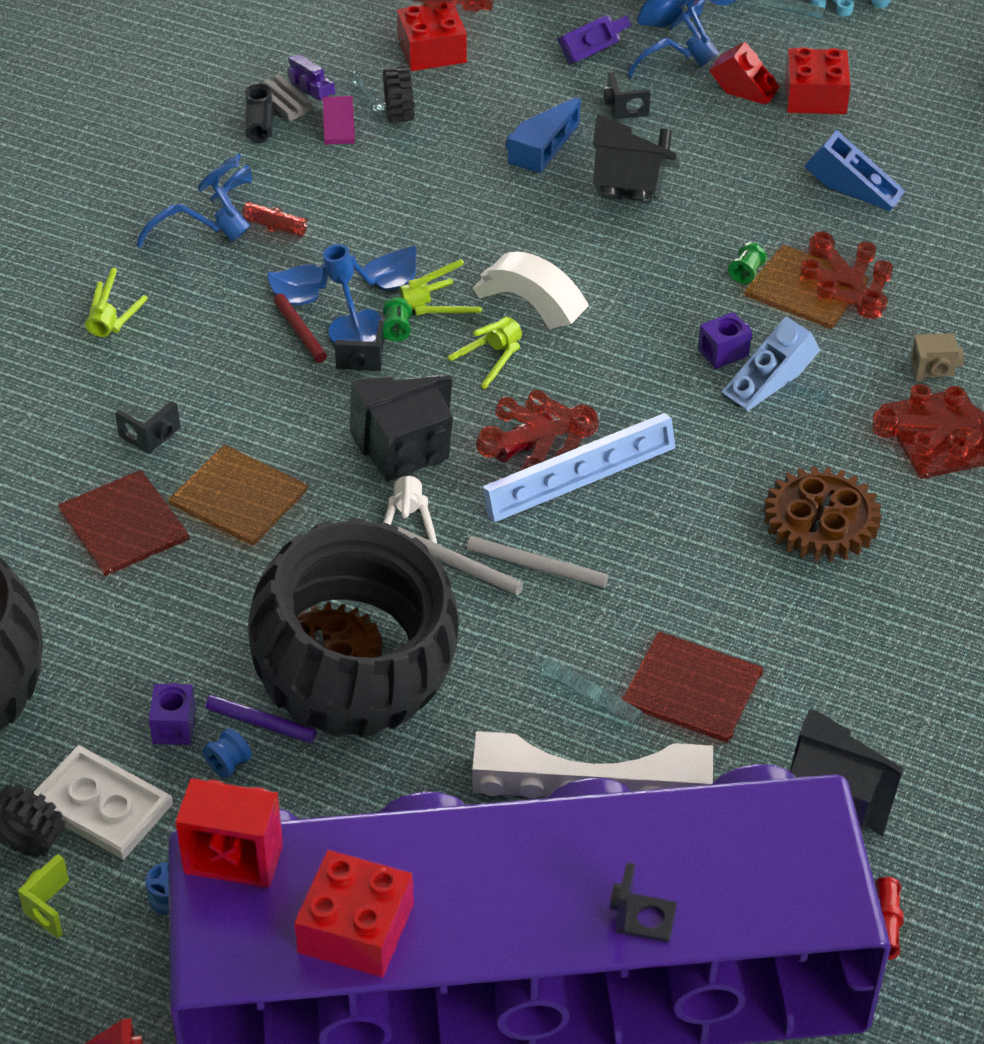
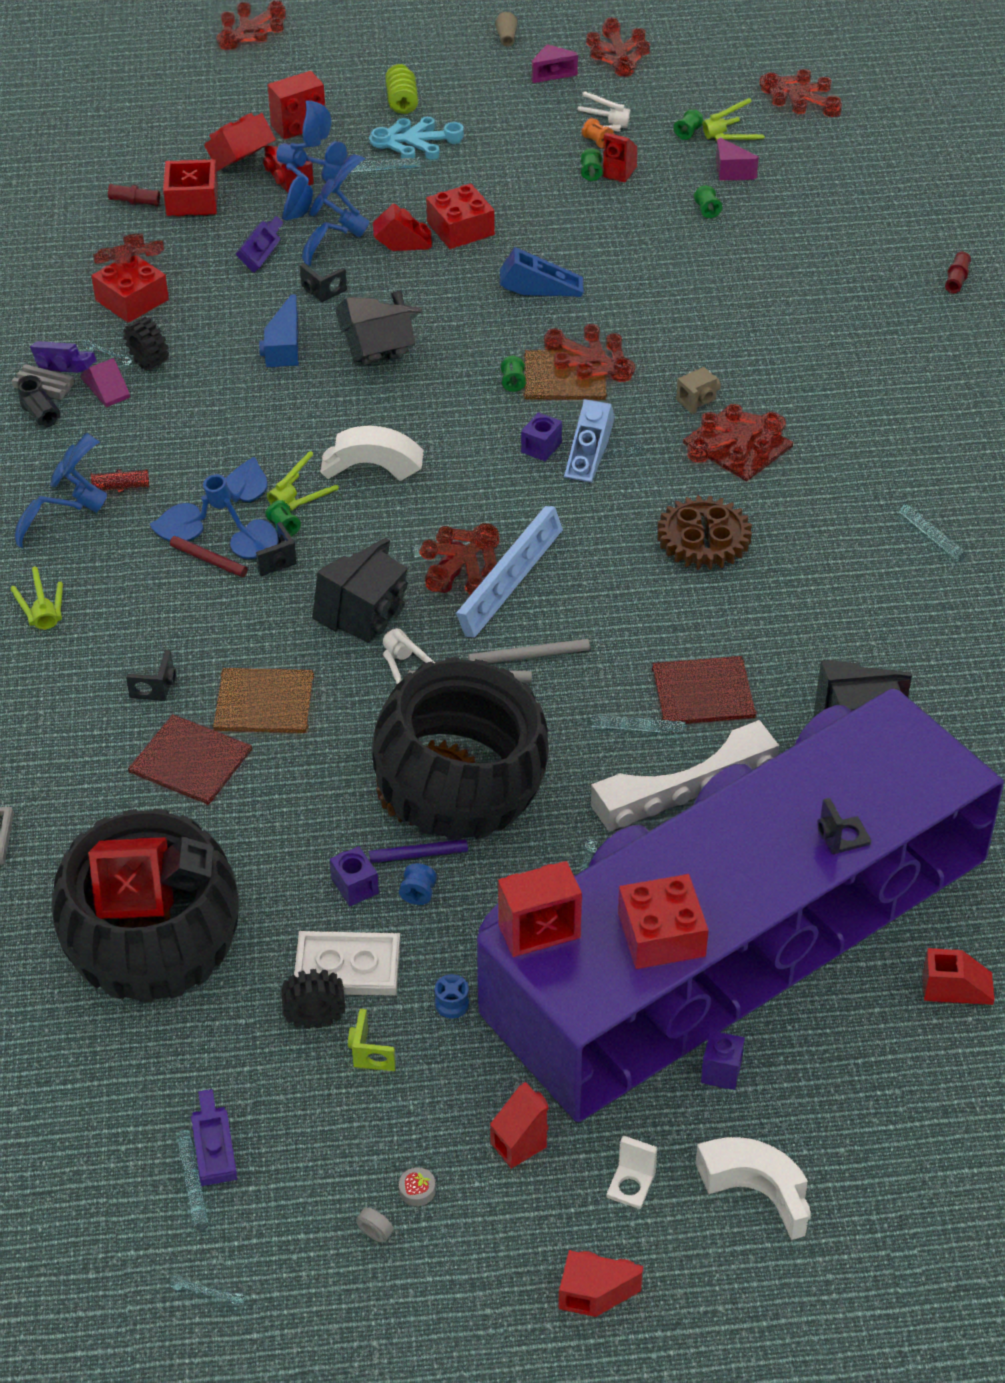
camera: 30 degrees left, 0 degrees up
lime plant [448,316,522,389] -> none

